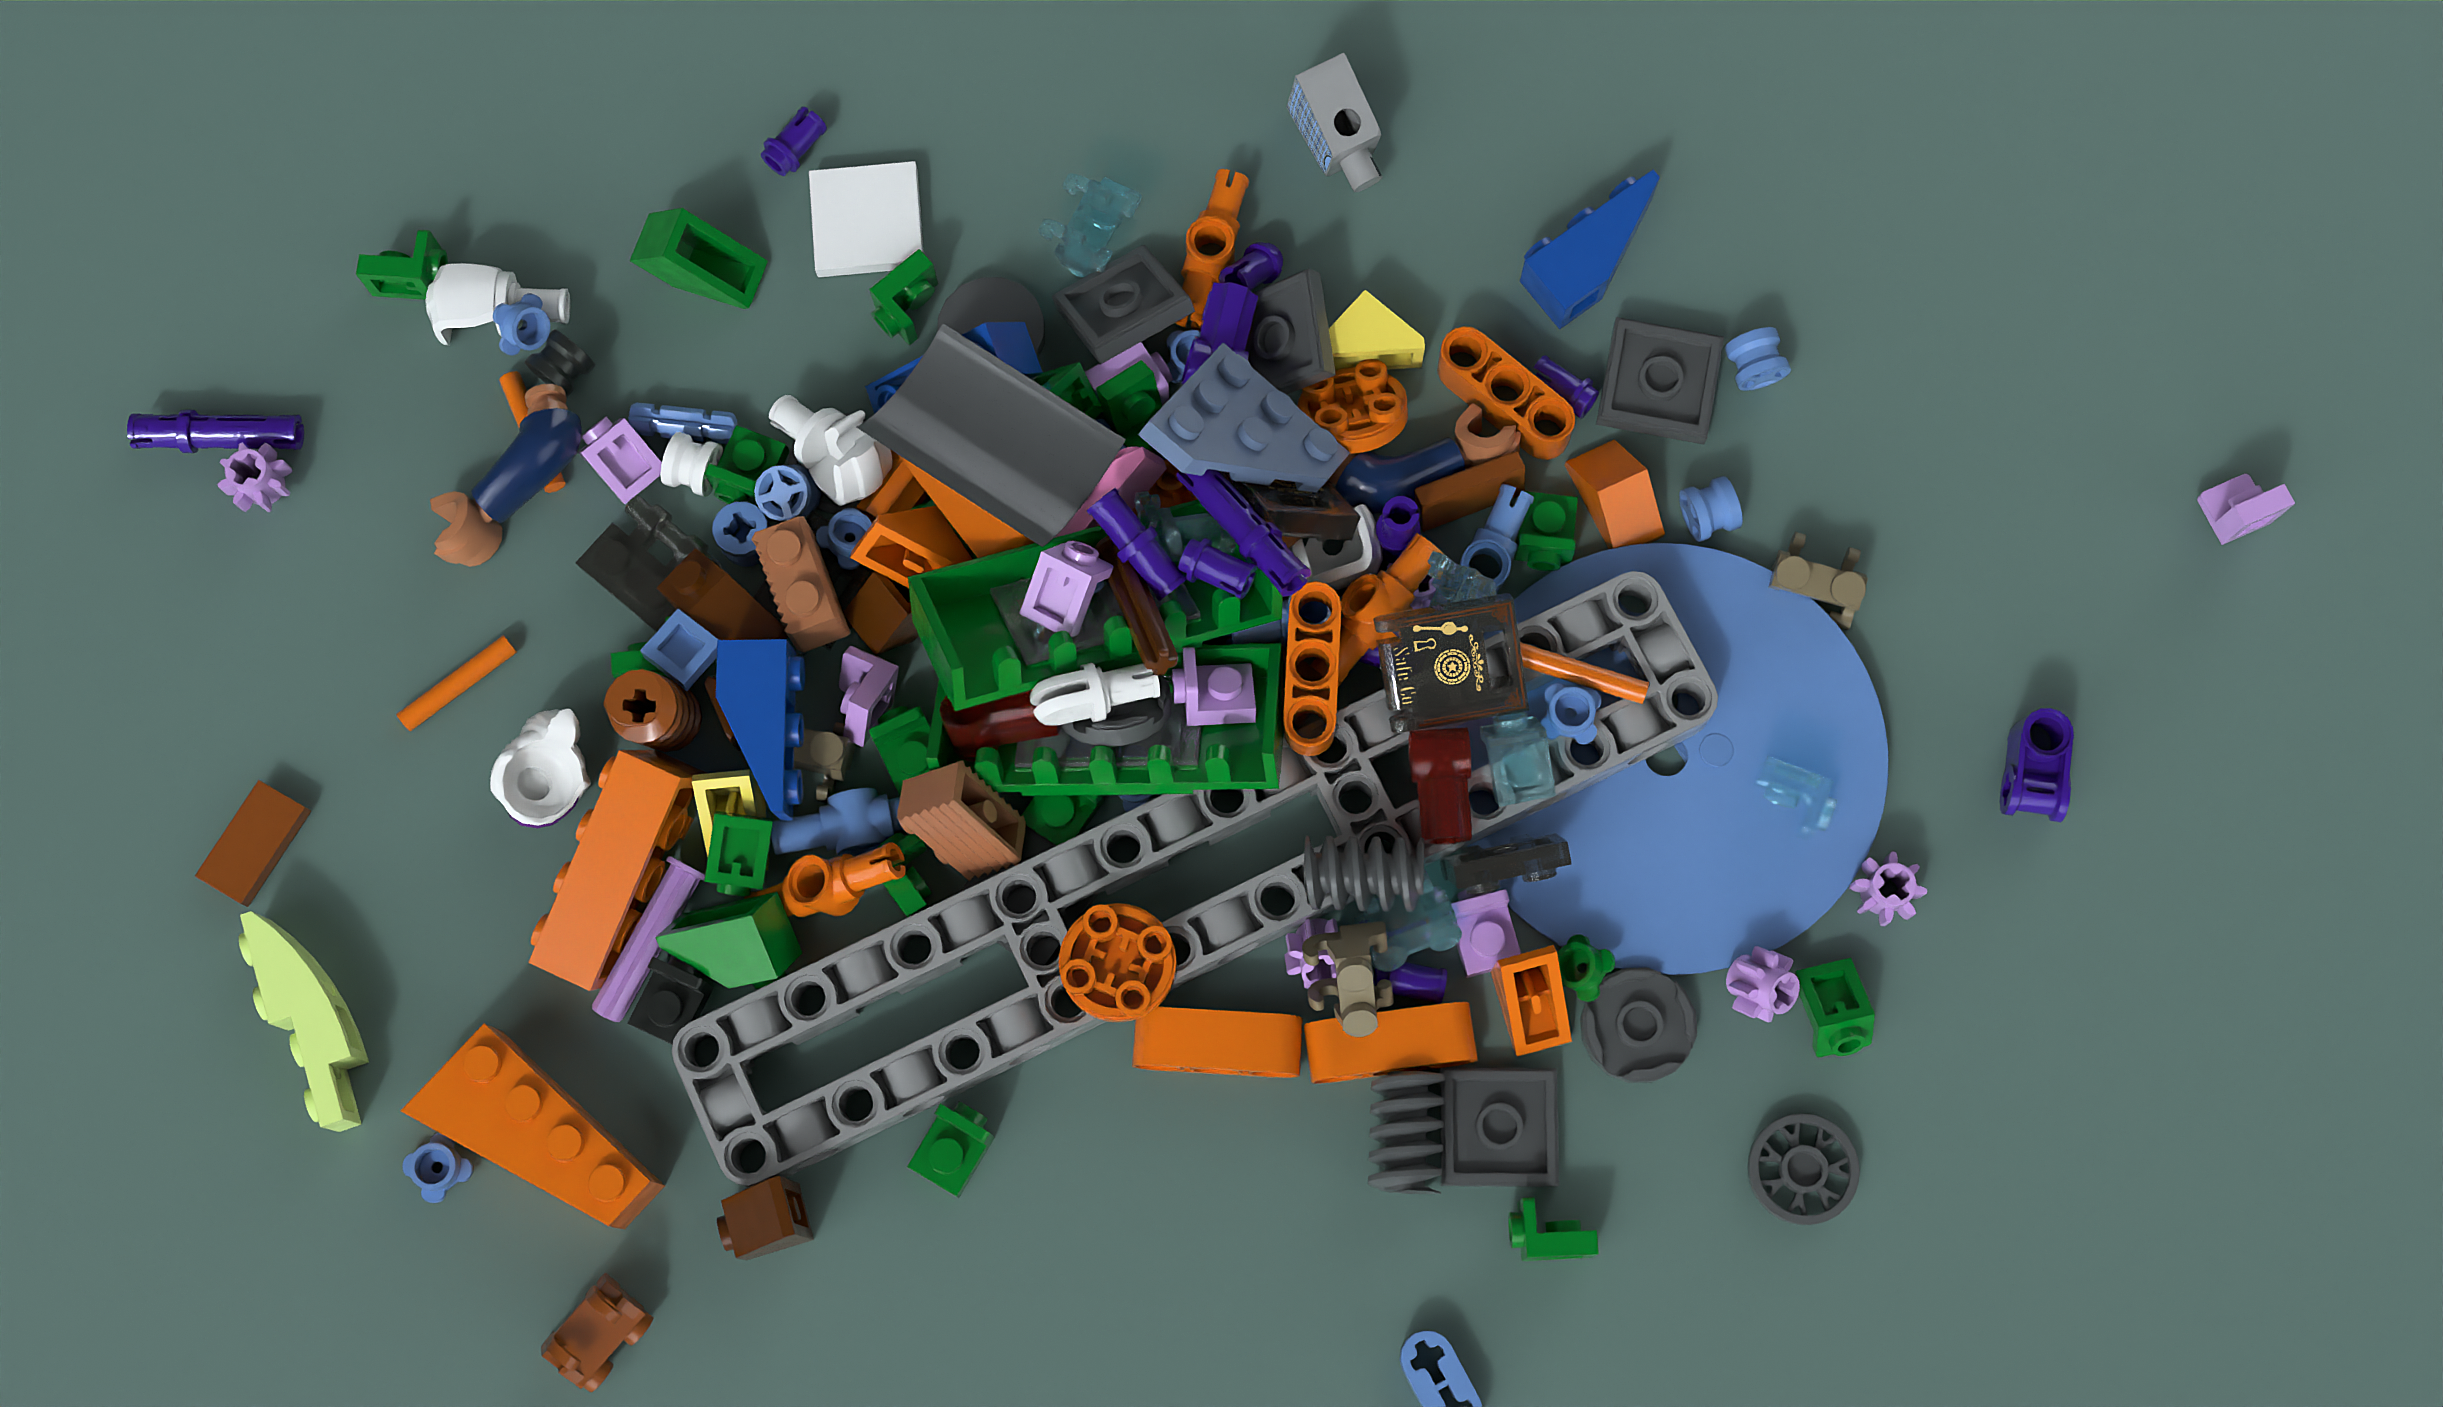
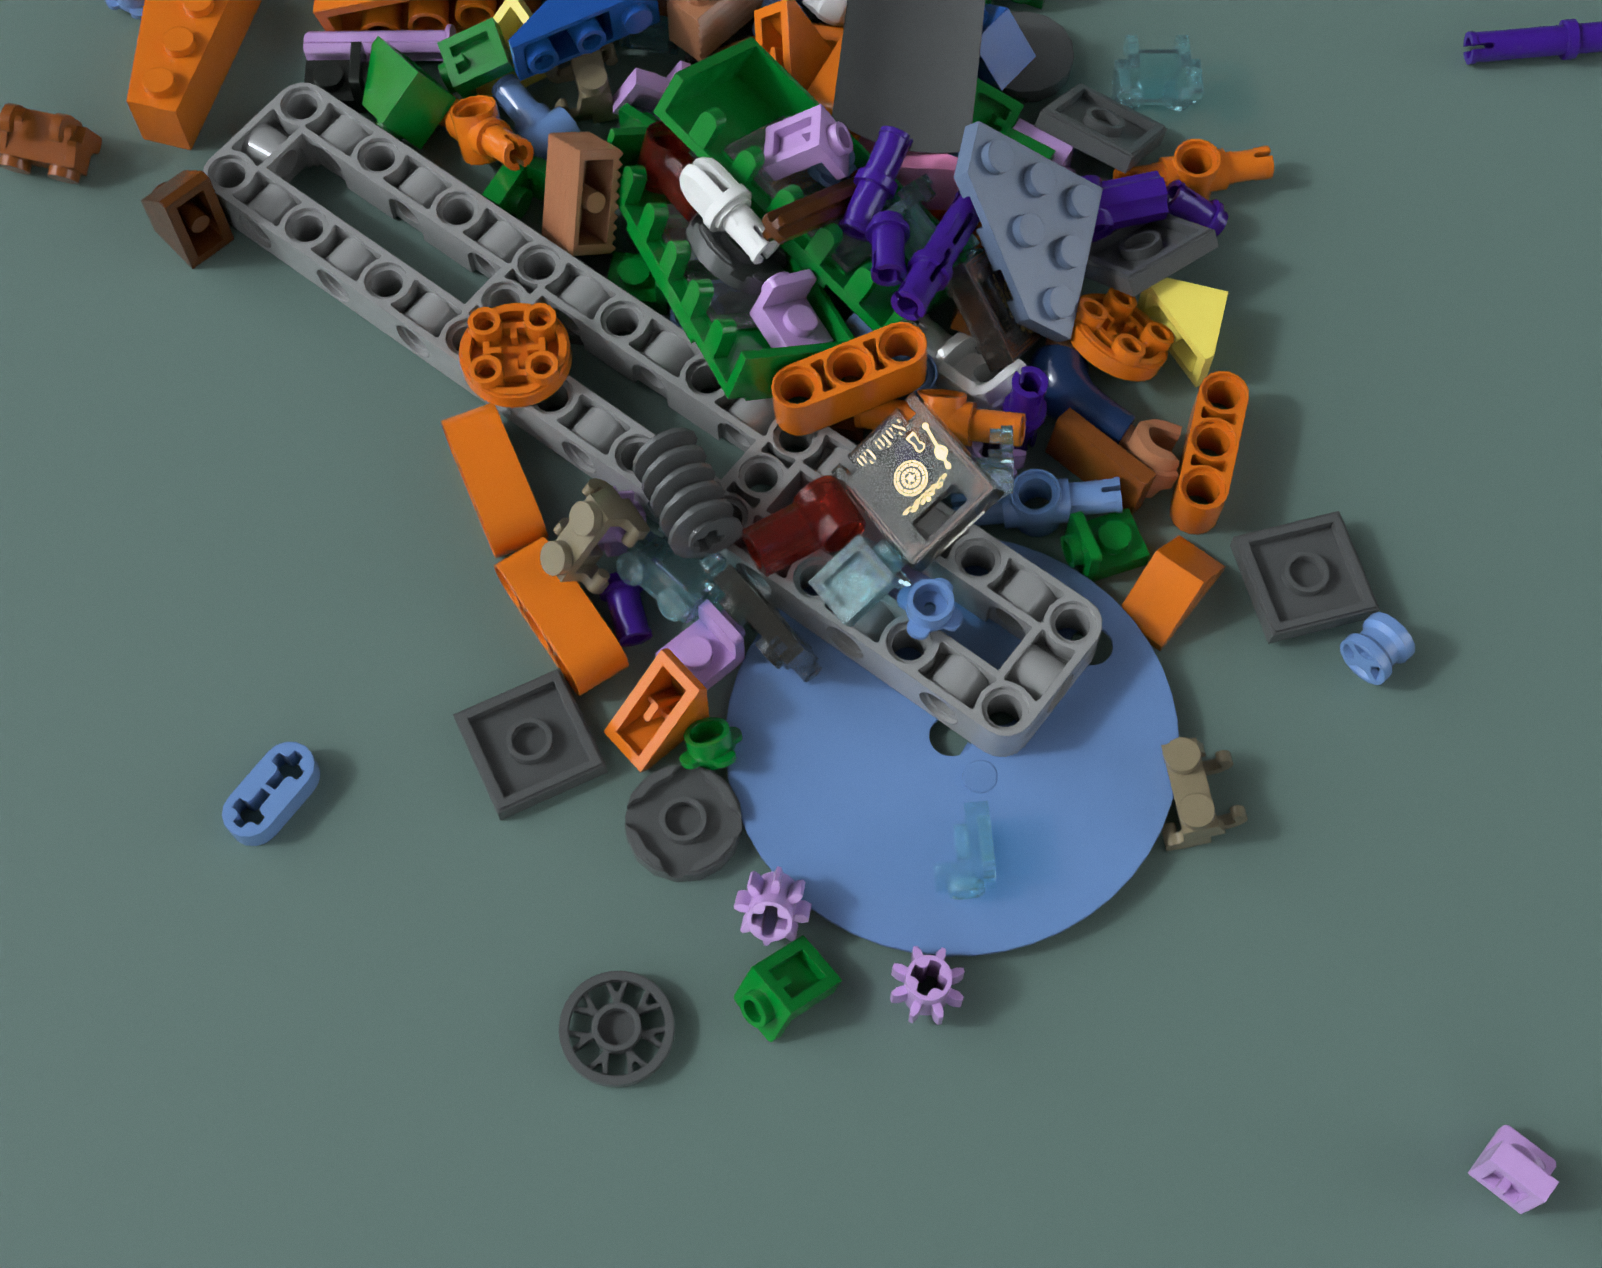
camera: 60 degrees right, 10 degrees down
green bracket [907,1101,995,1198] -> none
light grey torso [1286,53,1383,192] -> none
dark grey piece [1367,1071,1445,1194] -> none
green bracket [1508,1197,1599,1261] -> none
orange piece [1513,642,1649,704] -> none
blue slope [1520,169,1660,330] -> none
dark purple pin [1533,355,1599,419] -> none
medium blue wheel [1679,476,1743,542] -> none
dark purple piece [1999,708,2074,823] -> none

